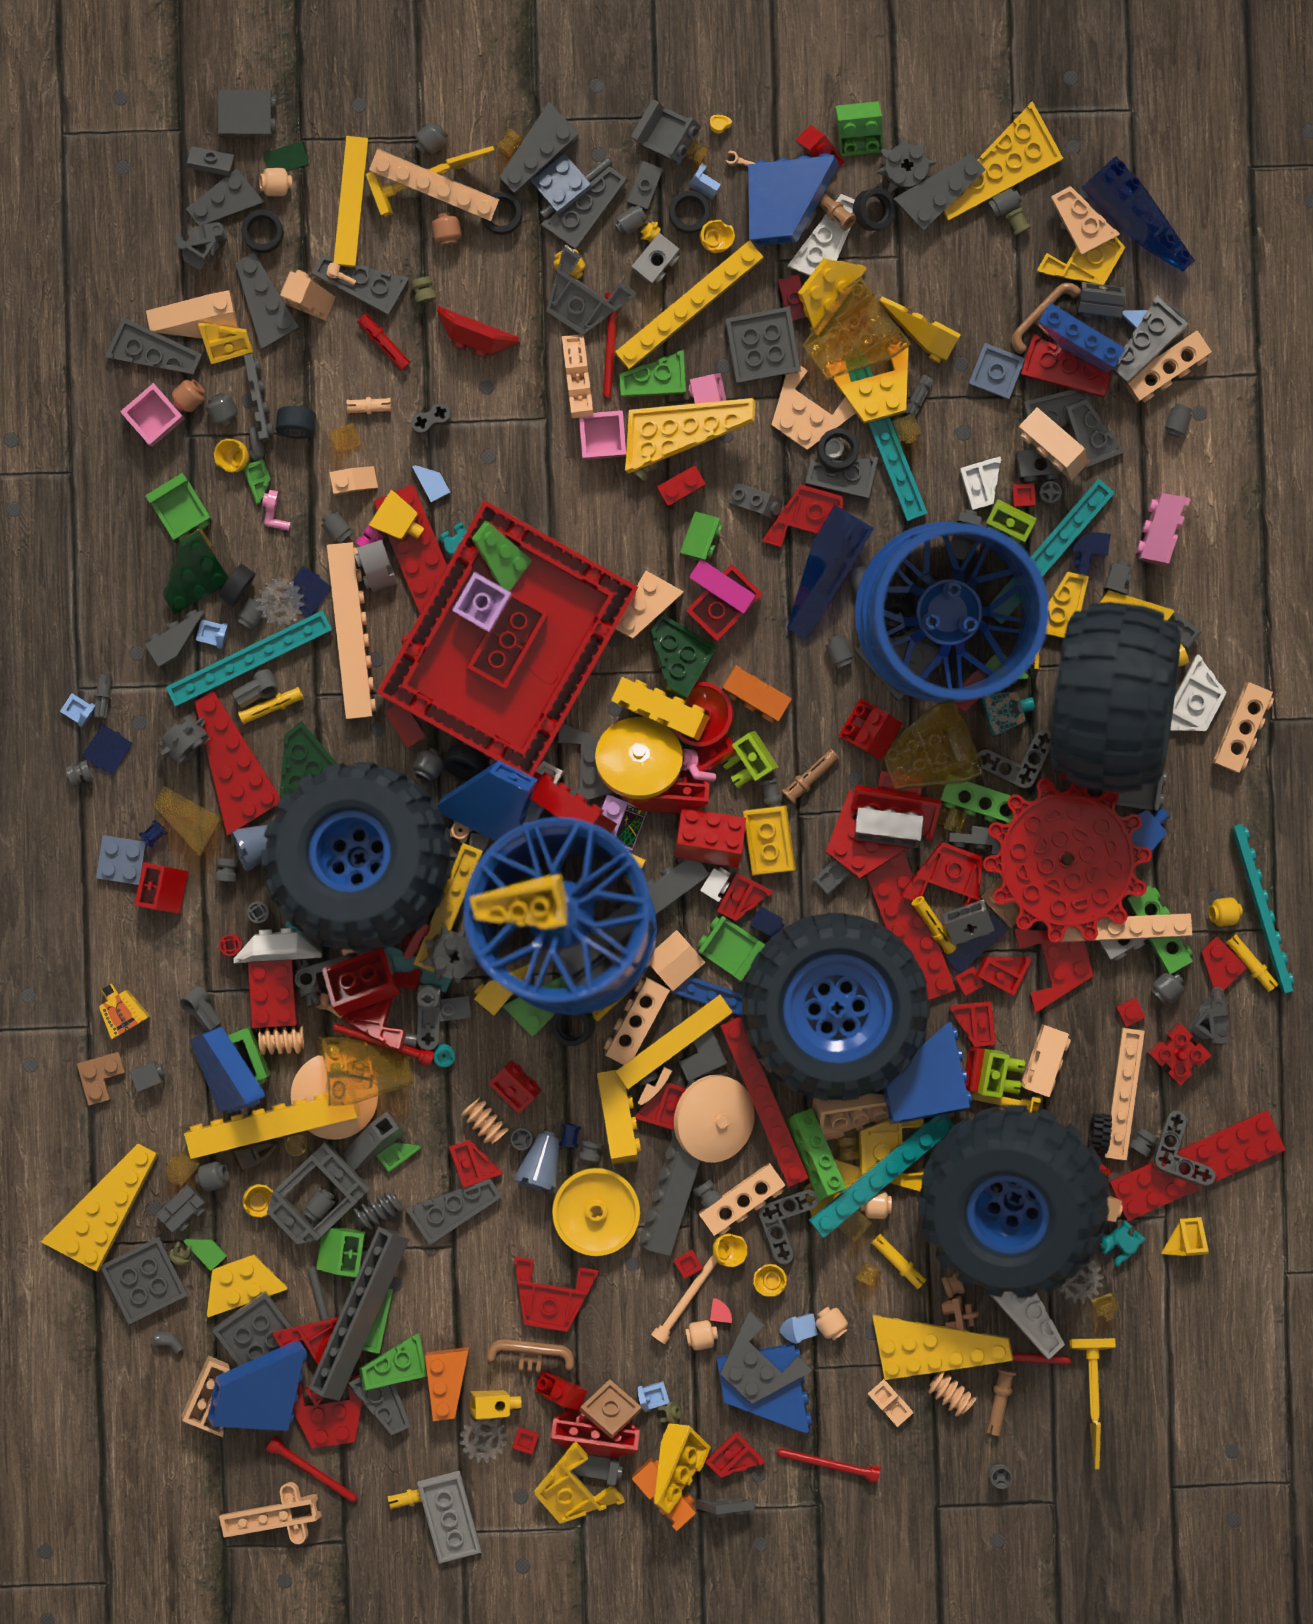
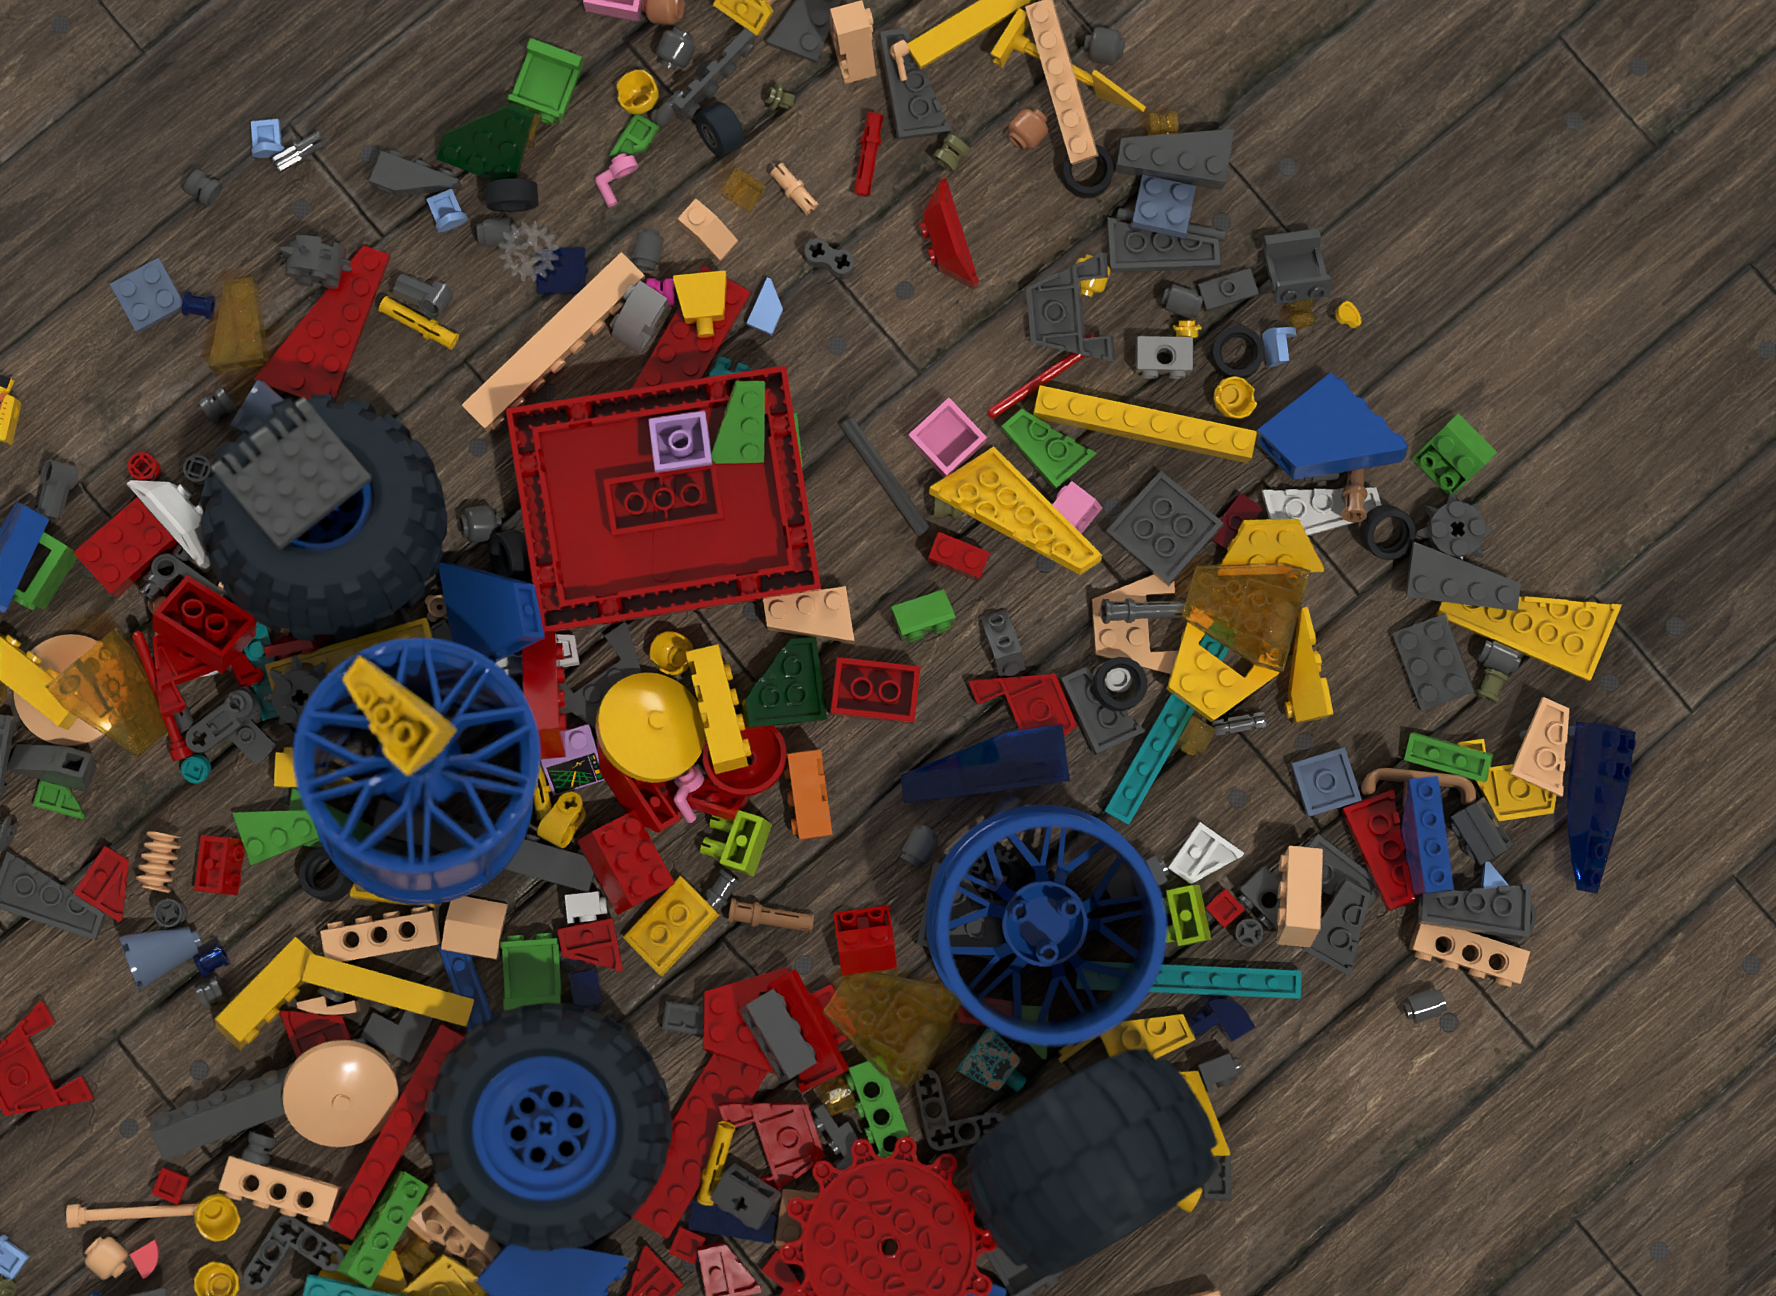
camera: 40 degrees right, 5 degrees down
clear blue piece [82,724,133,775] -> none
red slope [134,862,189,914] -> none
teal plate [166,610,332,707] -> none
light nougat piece [259,1026,304,1055] -> none
dark green plate [279,721,338,799] -> none
red tile [384,704,426,748] -> none
yellow dish [553,1168,640,1256] -> none
light nougat slope [562,334,594,418] -> none
dark pink tile [689,559,756,614] -> none
light nougat hand [726,151,755,166] -> none
red slope [796,125,844,169] -> none
bright pink wedge [1136,493,1191,567] -> none
white wing [1171,654,1227,731] -> none
none -> dark grey hinge [210,397,372,550]
none -> bright green wing [232,810,319,865]
none -> yellow piece [537,792,586,848]
none -> yellow hair [649,631,694,675]
none -> olive plate [765,83,795,111]
none -> dark grey axle [841,418,929,536]
none -> dark grey pin [1100,598,1187,624]
none -> dark grey plate [1392,614,1475,711]
none -> bright green plate [1404,732,1494,783]

